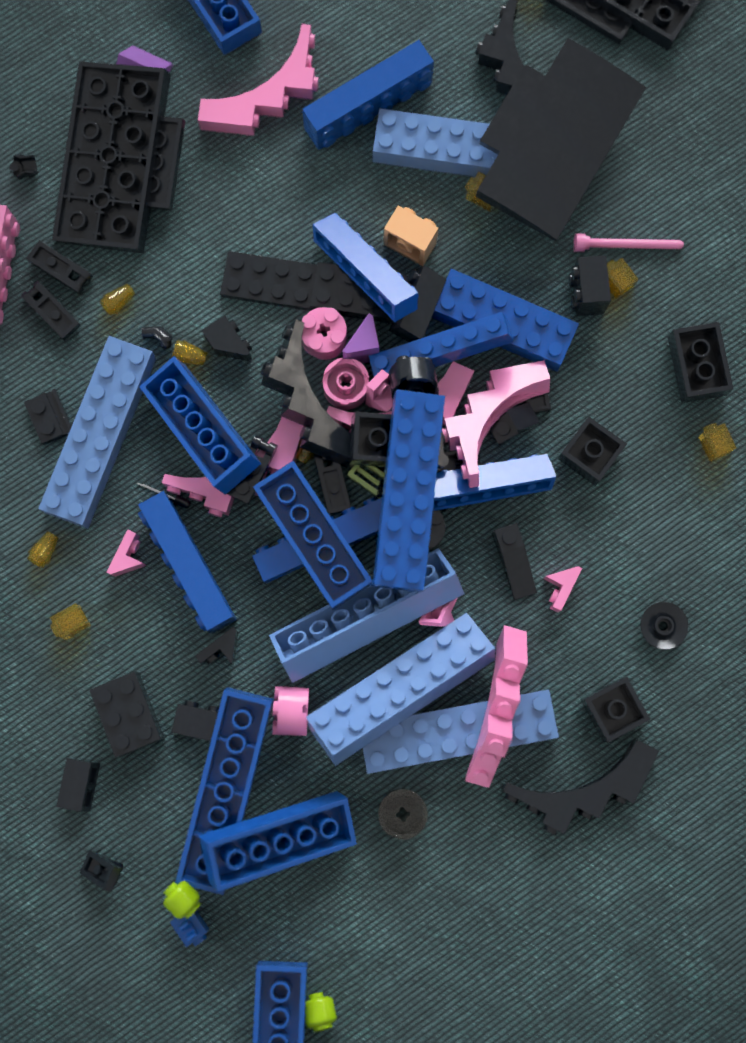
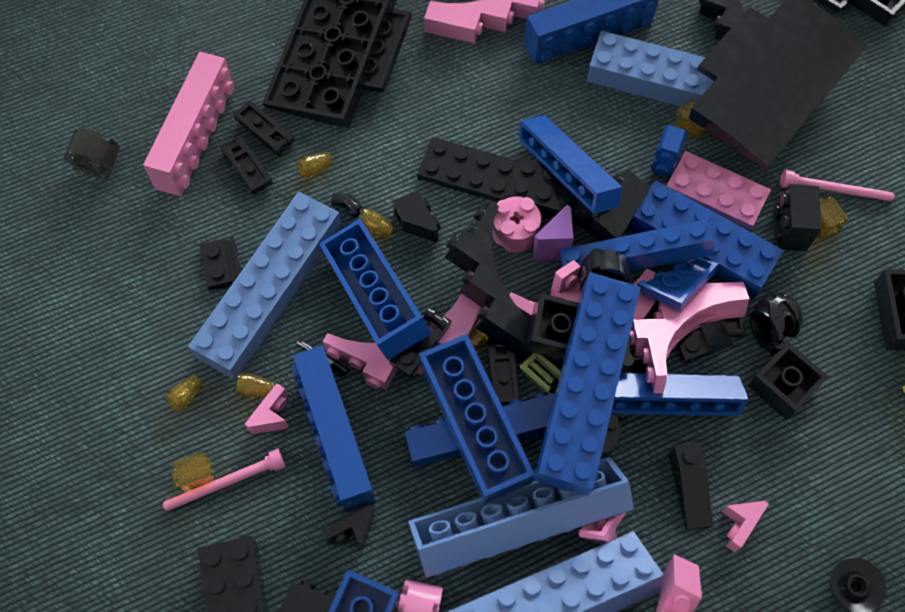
camera: 10 degrees right, 15 degrees down
black arm [10,154,38,179] -> none
bright pink brick [323,358,369,411] -> none
light nougat brick [384,206,439,266] -> none
none -> bright pink piece [163,448,286,511]
none -> clear yellow cone [236,372,275,397]
none -> blue wing [637,257,719,311]
none -> blue brick [651,125,687,177]
none -> bright pink plate [667,151,771,230]
none -> black helmet [749,293,803,355]

